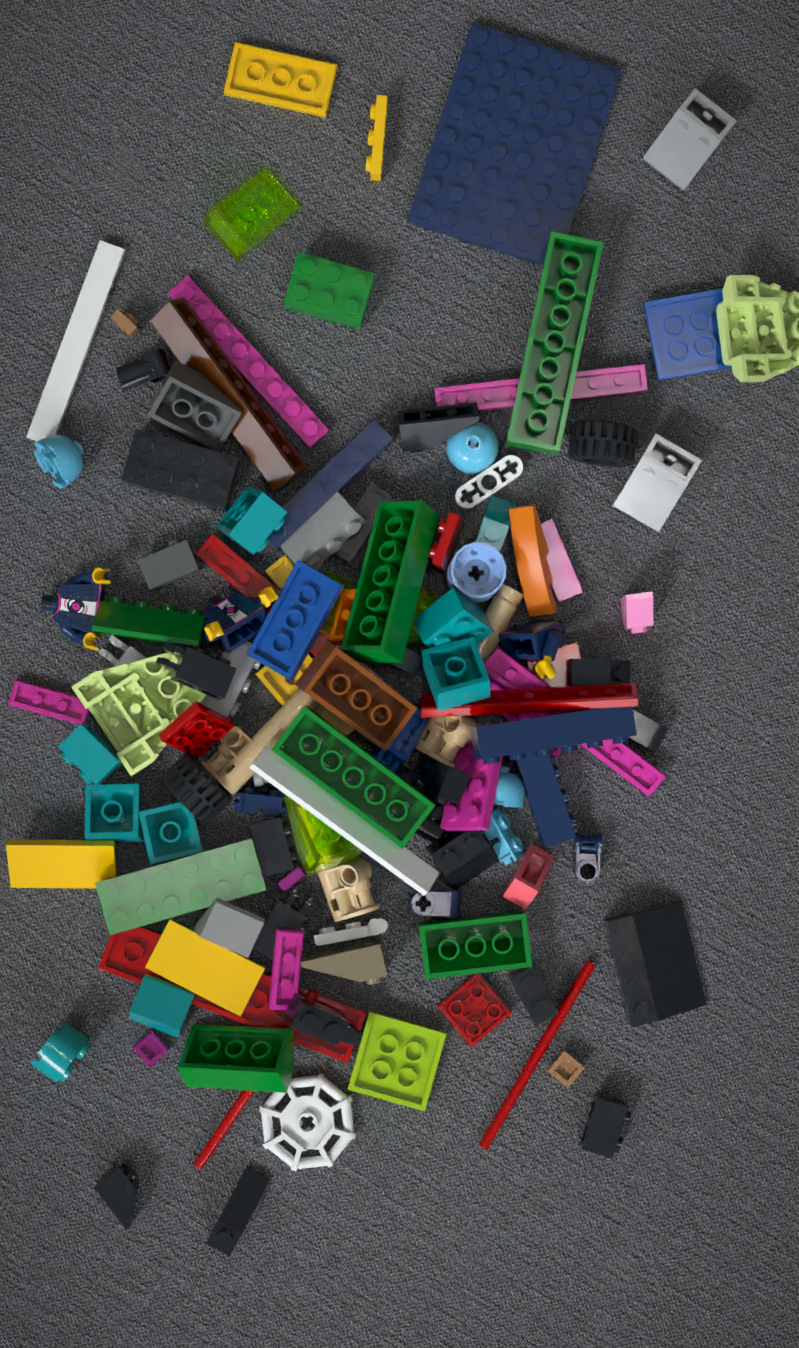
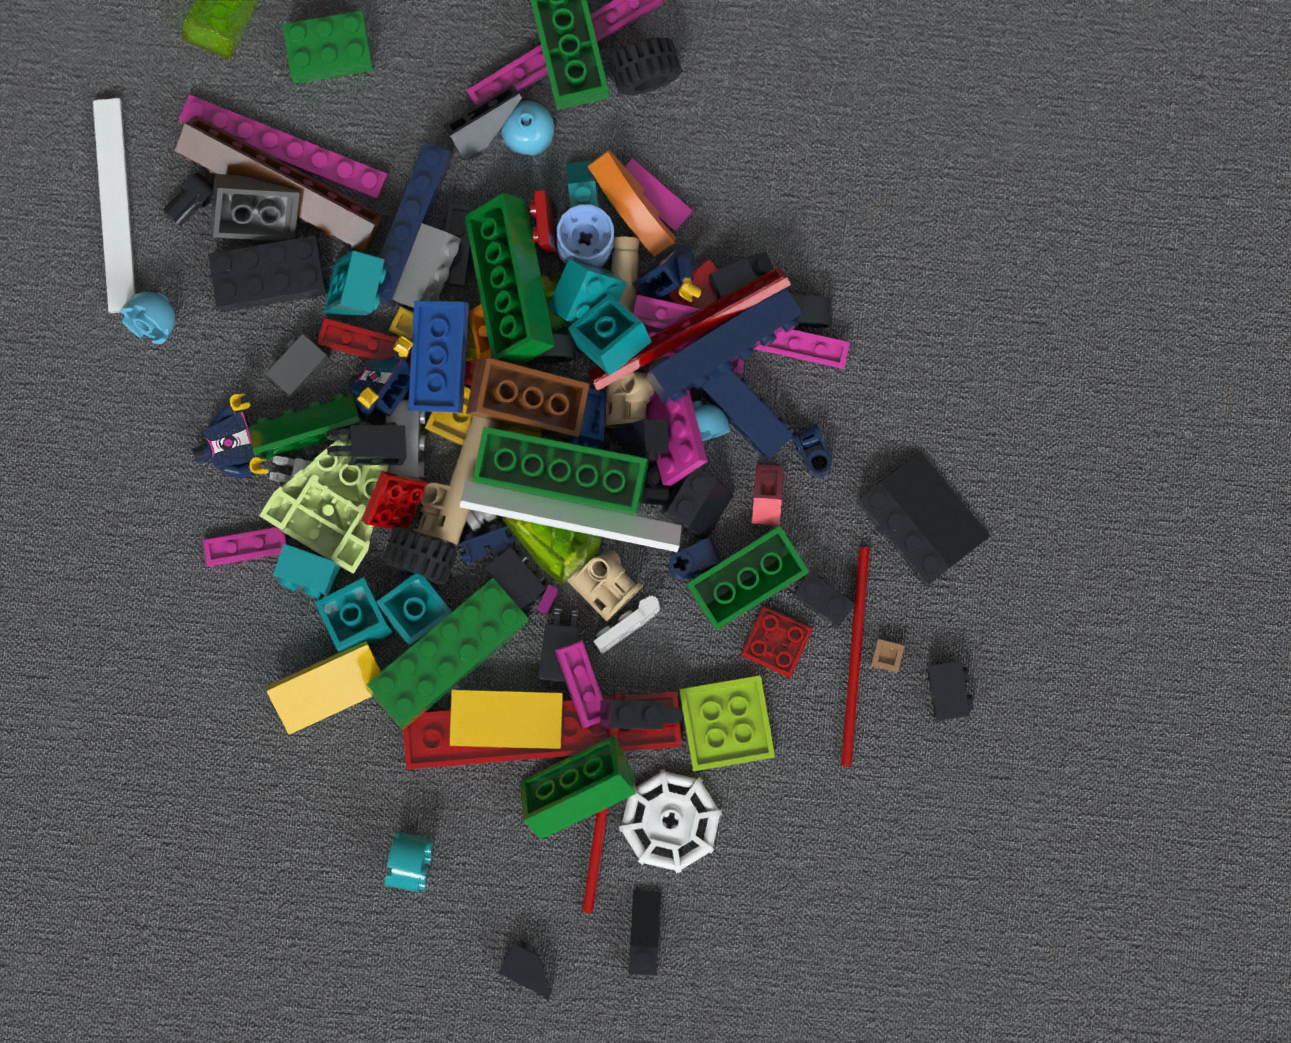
camera: 20 degrees left, 5 degrees down
medium nougat plate [111,309,140,340] -> none
teal slope [129,973,195,1038] -> none
magenta tile [132,1029,171,1068] -> none
light grey slope [193,898,265,958] -> none
dark tan slope [301,939,388,985] -> none
white beam [455,455,523,510] -> none
medium azure hinge [483,808,525,866] -> none
slope [613,434,702,532] -> none
bright pink slope [620,591,654,634] -> none

